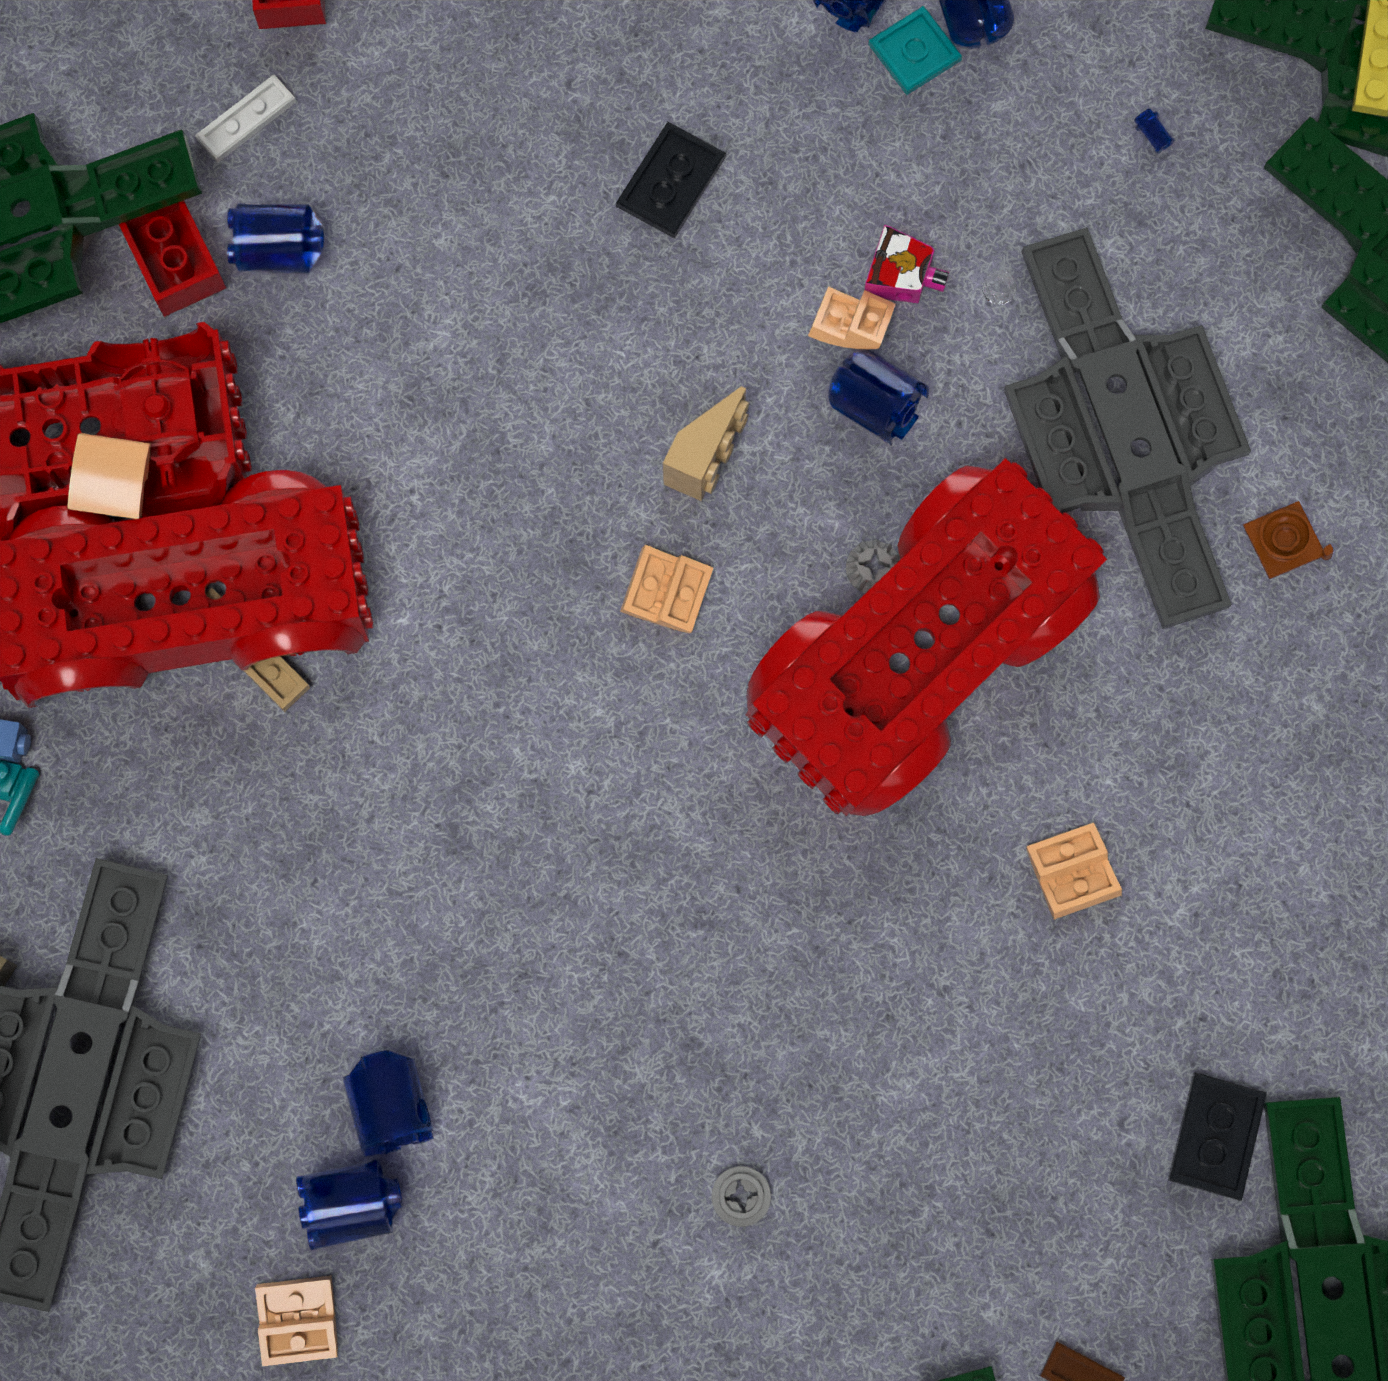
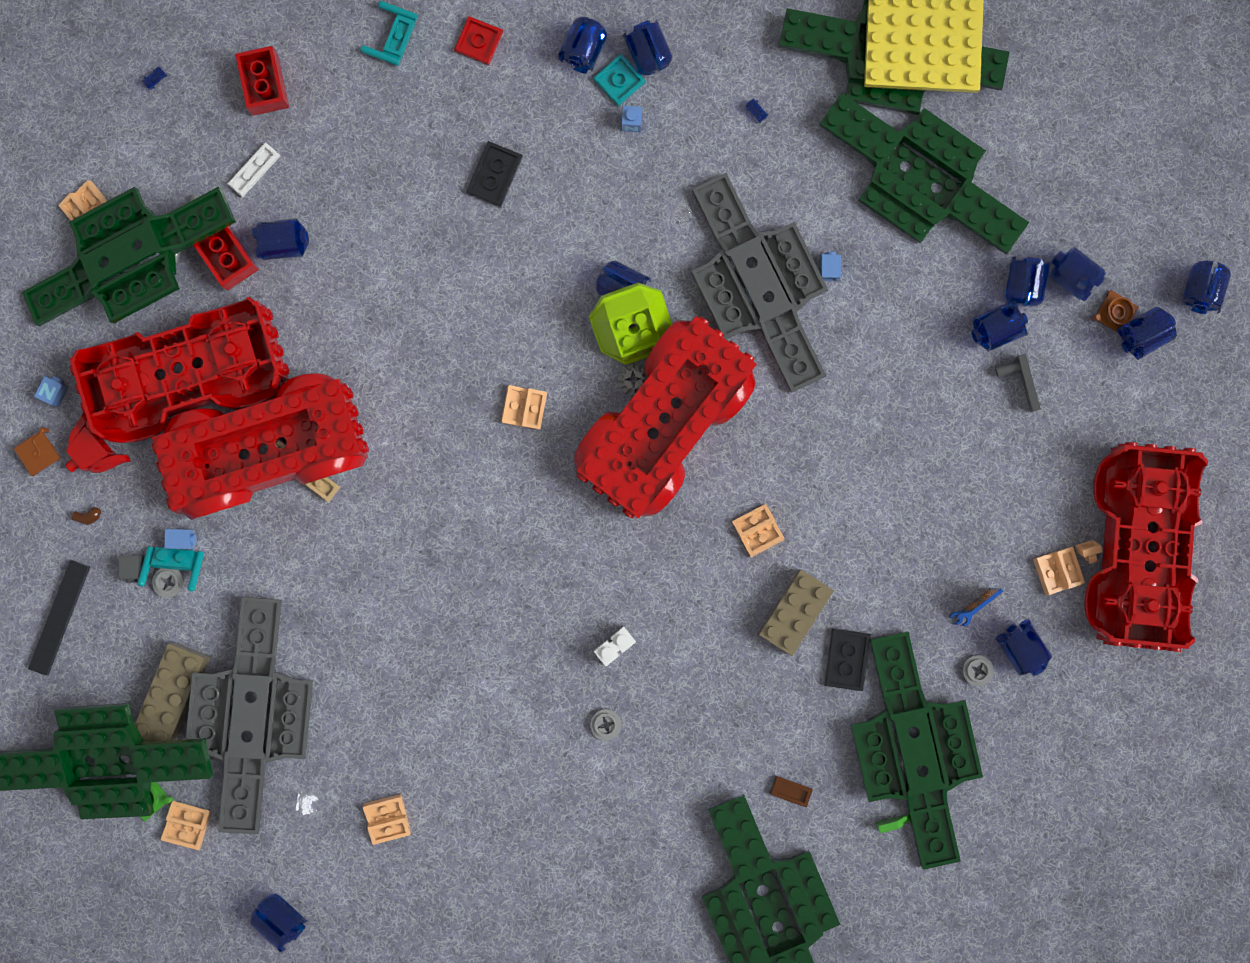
camera: 10 degrees left, 10 degrees up
light nougat slope [67,433,151,519] -> none
clear blue cylinder [296,1159,403,1251] -> none
clear blue cylinder [342,1050,434,1157] -> none
tan slope [663,386,749,501] -> none
light nougat slope [808,286,896,350] -> none
torso [865,225,949,303] -> none
dark orange hat [1243,501,1334,580] -> none
none -> clear tile [296,792,319,816]
none -> lime piece [588,283,672,365]
none -> white piece [594,626,636,666]
none -> medium blue brick [622,106,642,132]
none -> dark tan brick [757,569,834,656]
none -> medium blue brick [819,252,841,281]

